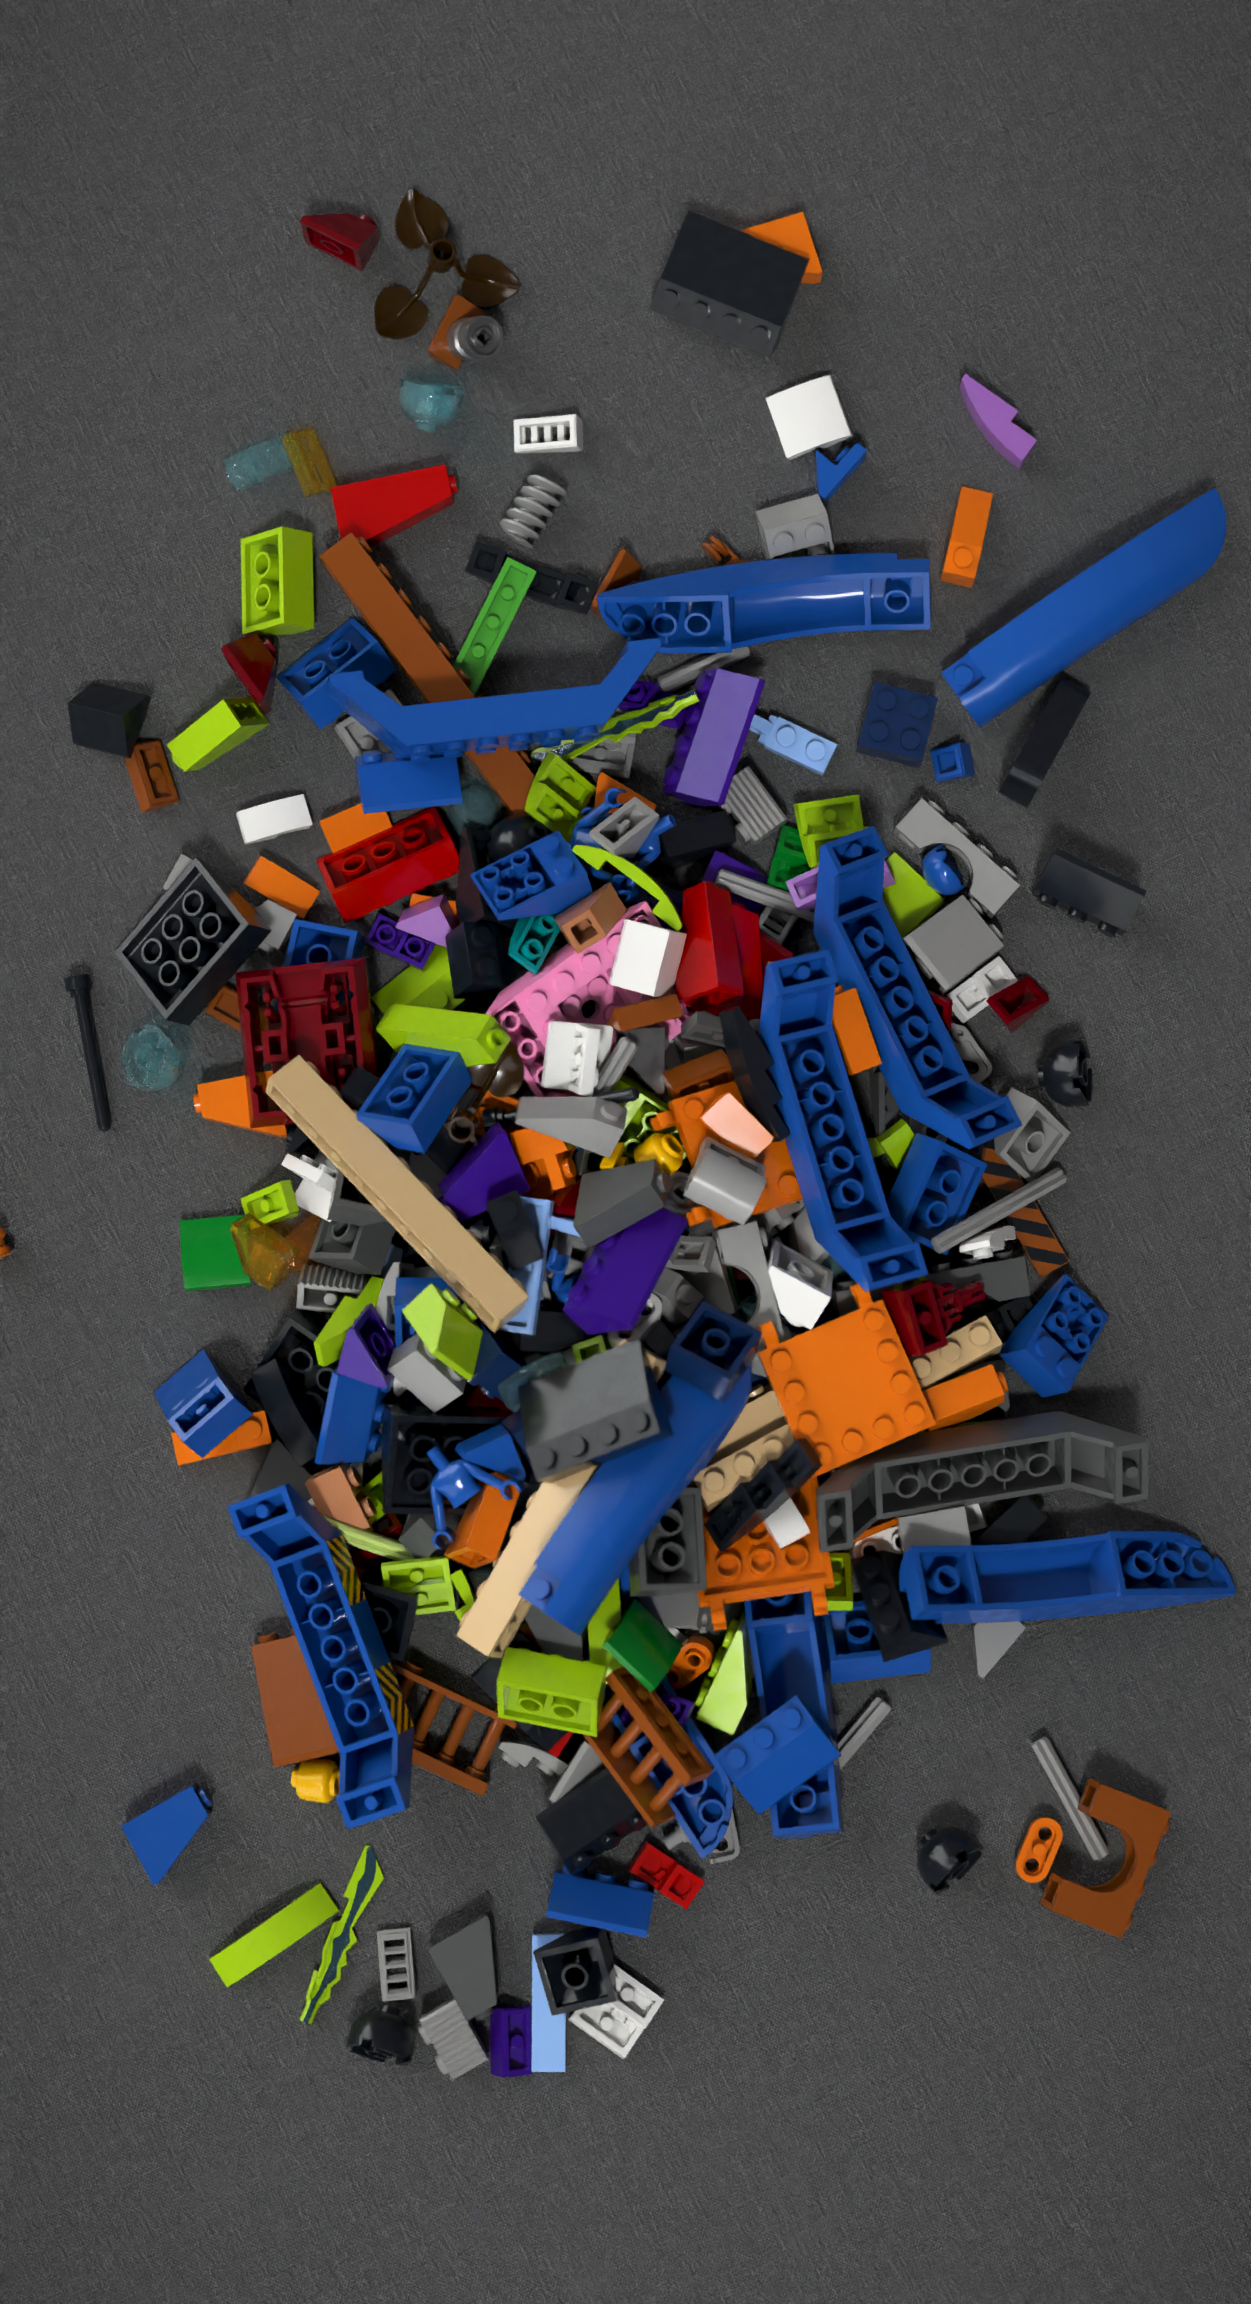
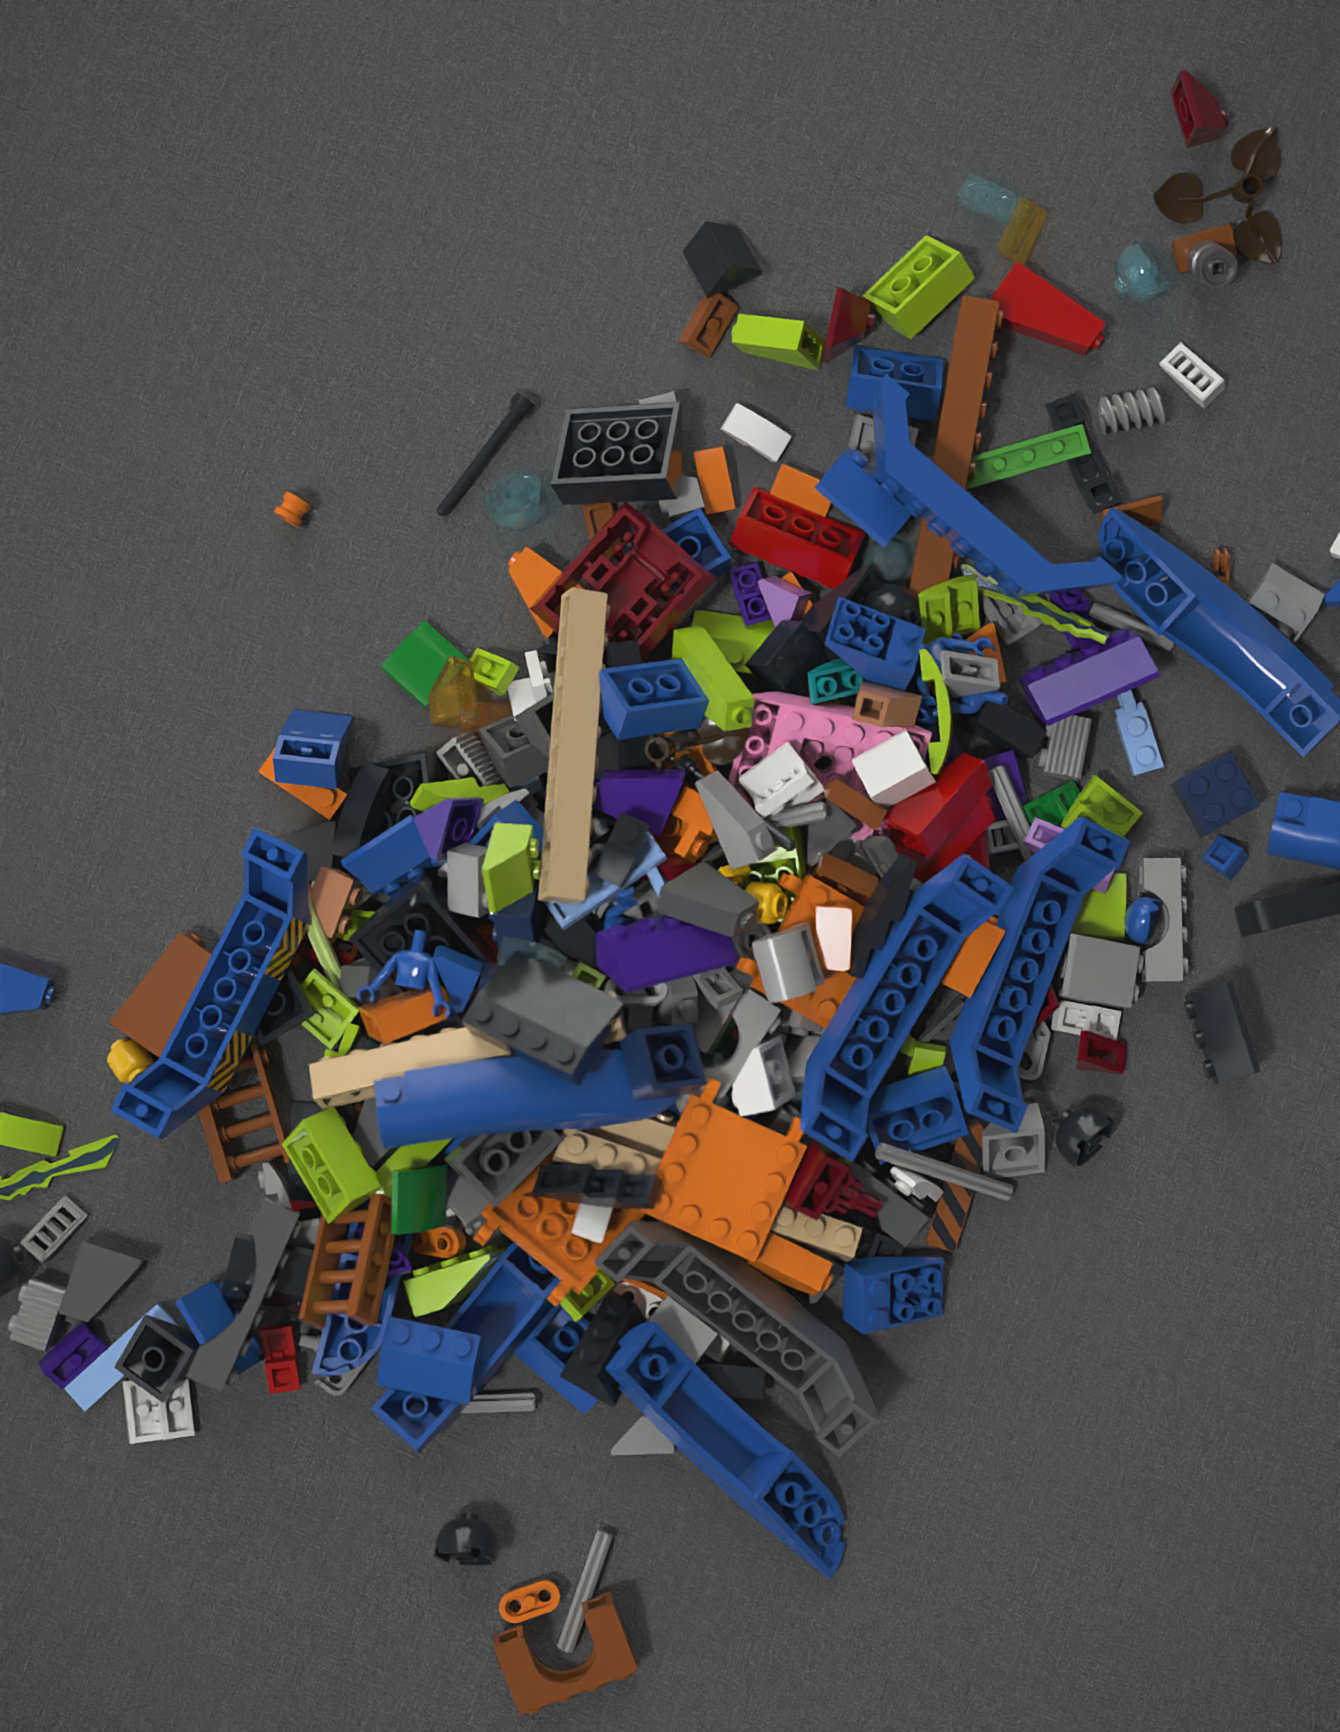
camera: 45 degrees right, 0 degrees up
none -> dark grey arch [186,1198,303,1392]

